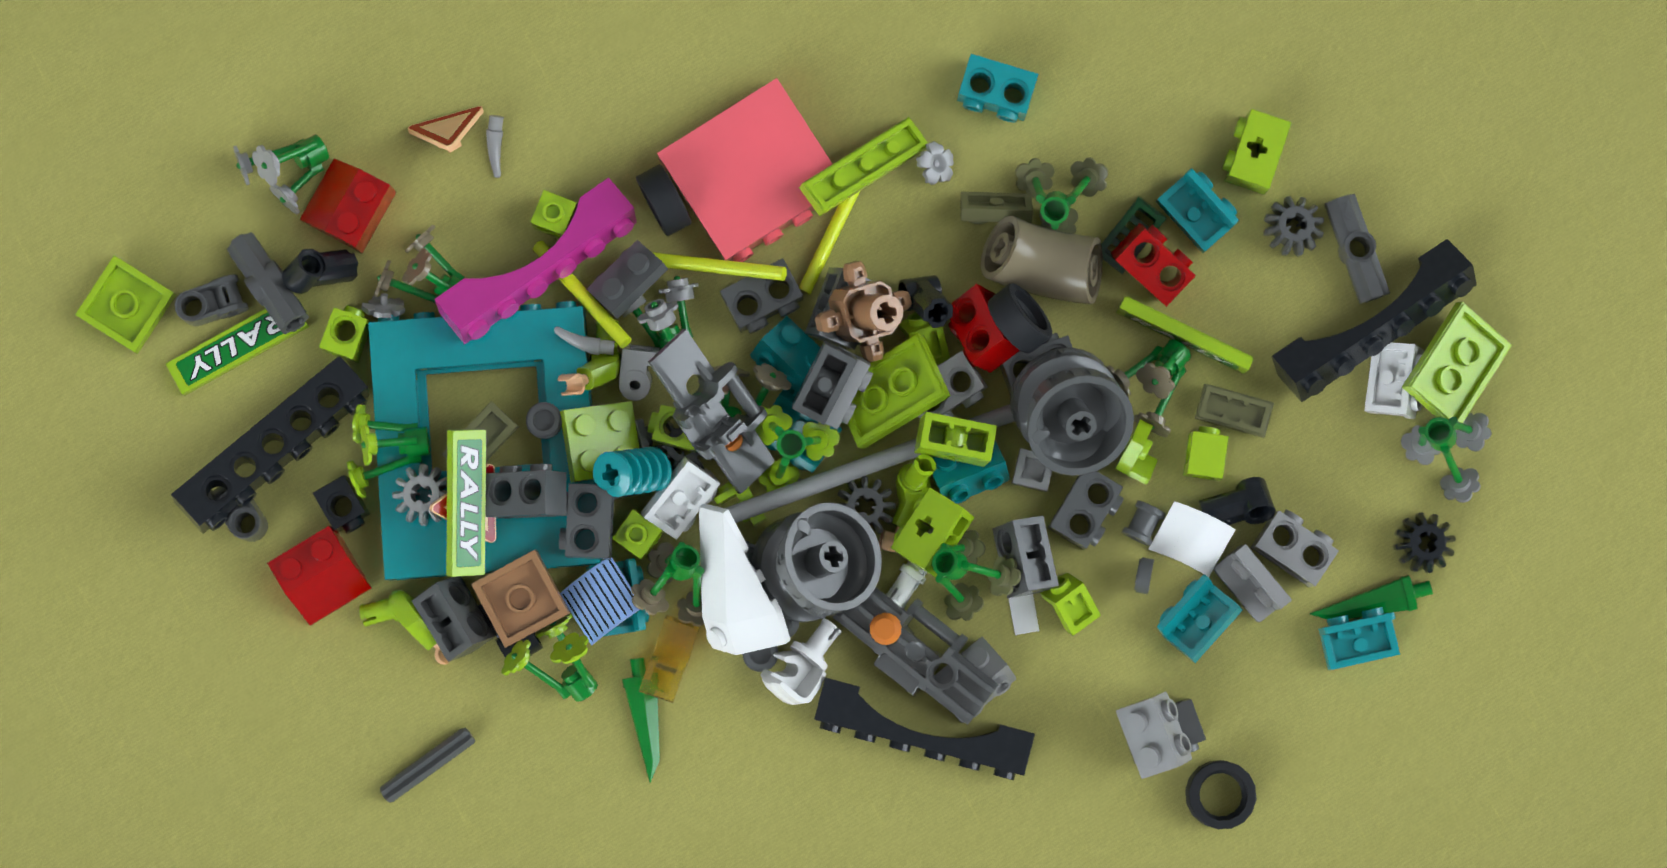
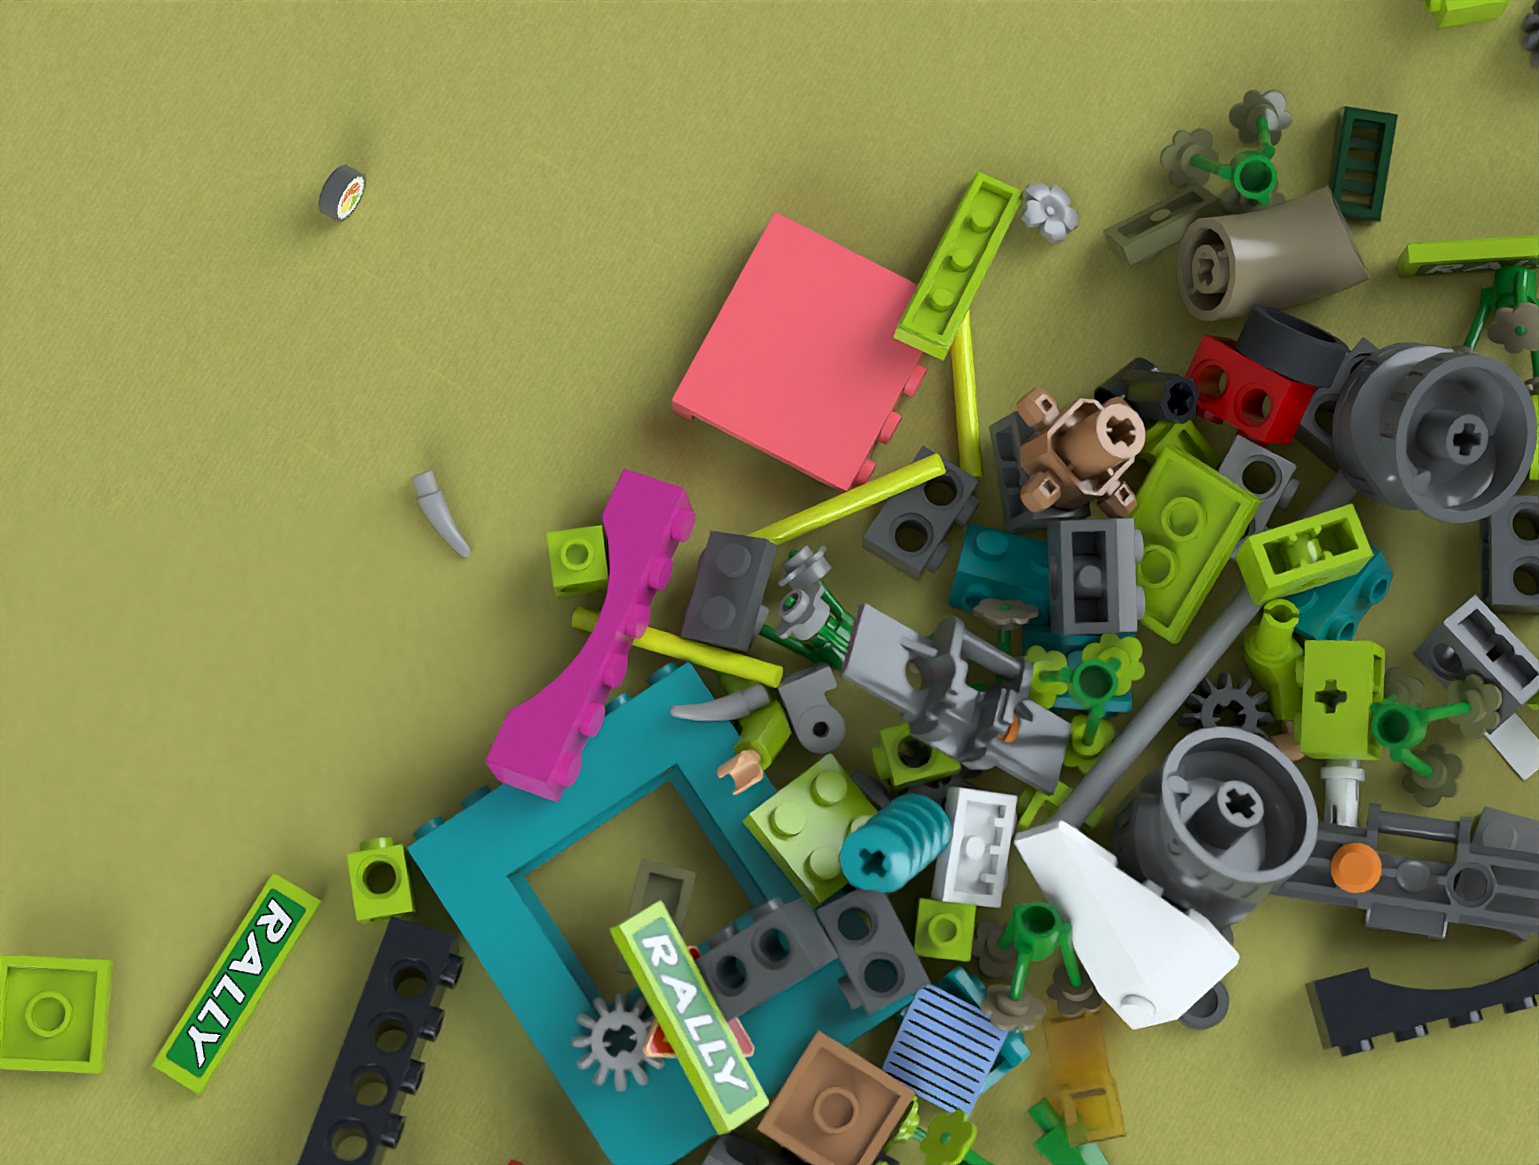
camera: 25 degrees left, 5 degrees down
dark grey piece [175,274,249,327] -> none
dark grey piece [227,232,309,334] -> none
plant [233,134,329,215] -> none
black piece [282,249,358,294] -> none
red slope [300,158,397,254] -> none
black brick [313,475,370,534] -> none
plant [347,404,430,498] -> none
light grey plant [362,293,405,318] -> none
plant [374,225,465,304] -> none
light nougat piece [408,106,484,153] -> none
dark grey tile [526,402,562,439] -> none
black tyre [636,164,691,236] -> none
white piece [761,618,842,705] -> none
teal brick [957,54,1039,123] -> none
light grey plate [1012,448,1052,492] -> none
red brick [1111,223,1196,307] -> none
teal bracket [1156,168,1239,254] -> none

